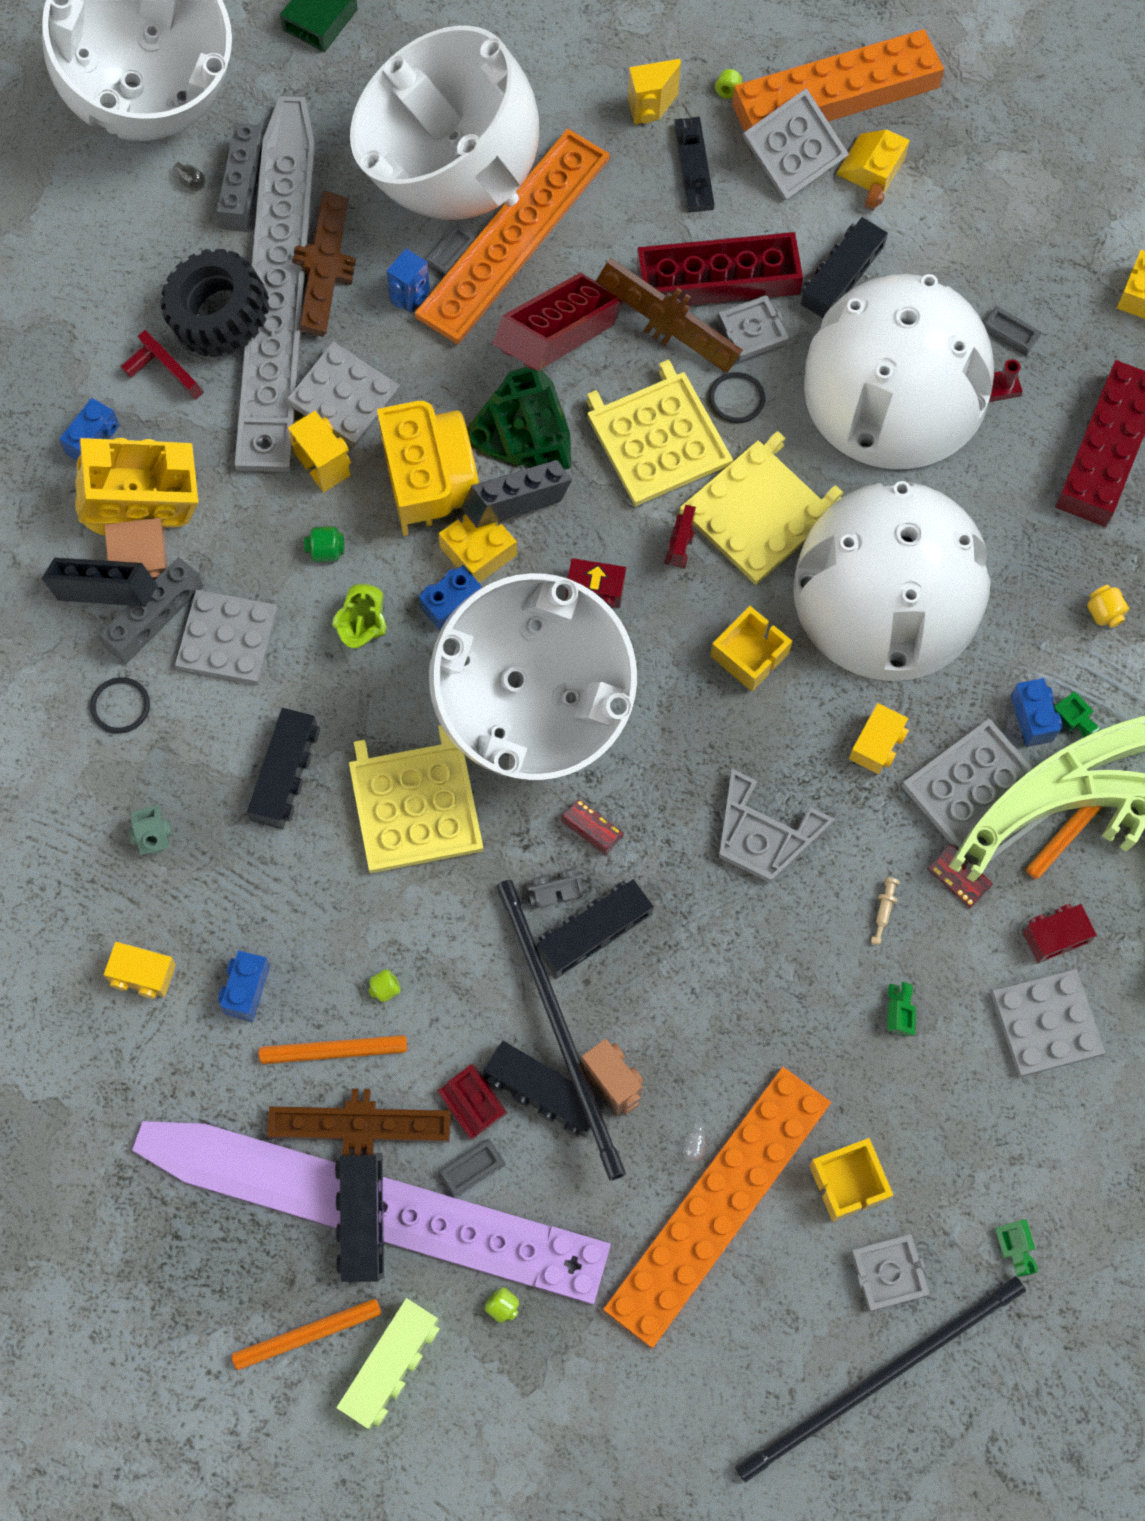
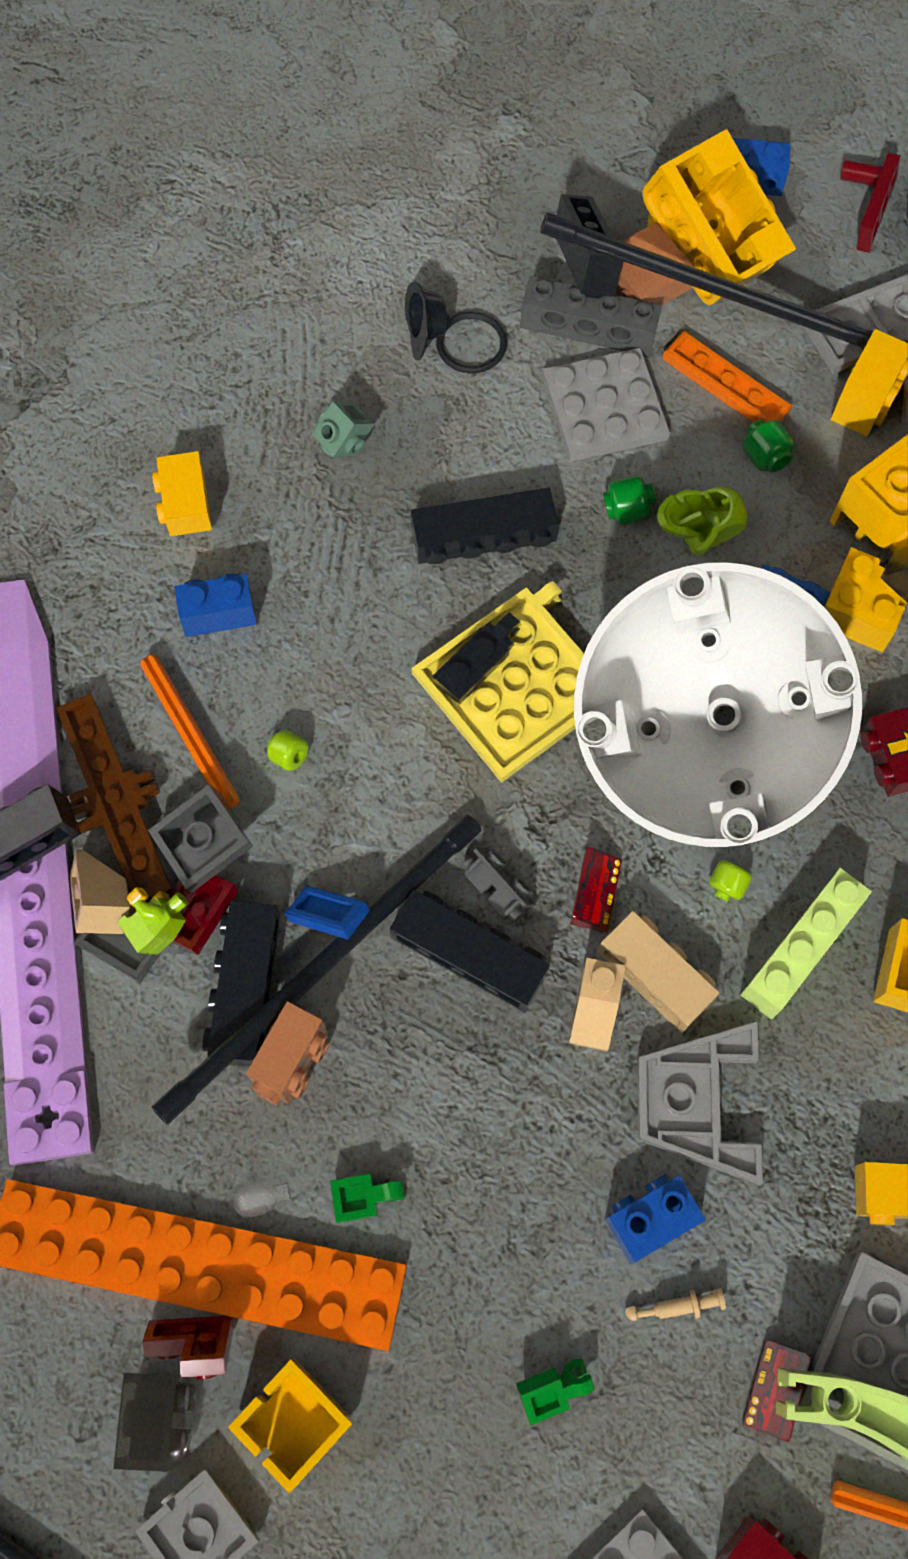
camera: 65 degrees right, 0 degrees up
none -> tan slope [70,850,135,934]
none -> clear smoke brick [113,1371,196,1472]
none -> lime piece [117,887,188,955]
none -> dark red plate [142,1315,234,1380]
none -> dark grey plate [148,784,253,893]
none -> blue tile [285,885,370,939]
none -> green plate [330,1174,405,1224]
none -> black piece [405,281,450,360]
none -> black hinge [432,612,520,705]
none -> black piece [540,212,873,350]
none -> tan slope [569,958,626,1051]
none -> tan brick [597,911,720,1033]
none -> green head [603,475,657,525]
none -> blue brick [605,1174,706,1264]
none -> orange tile [662,331,793,423]
none -> lime piece [709,860,752,902]
none -> yellowish green brick [740,868,872,1020]

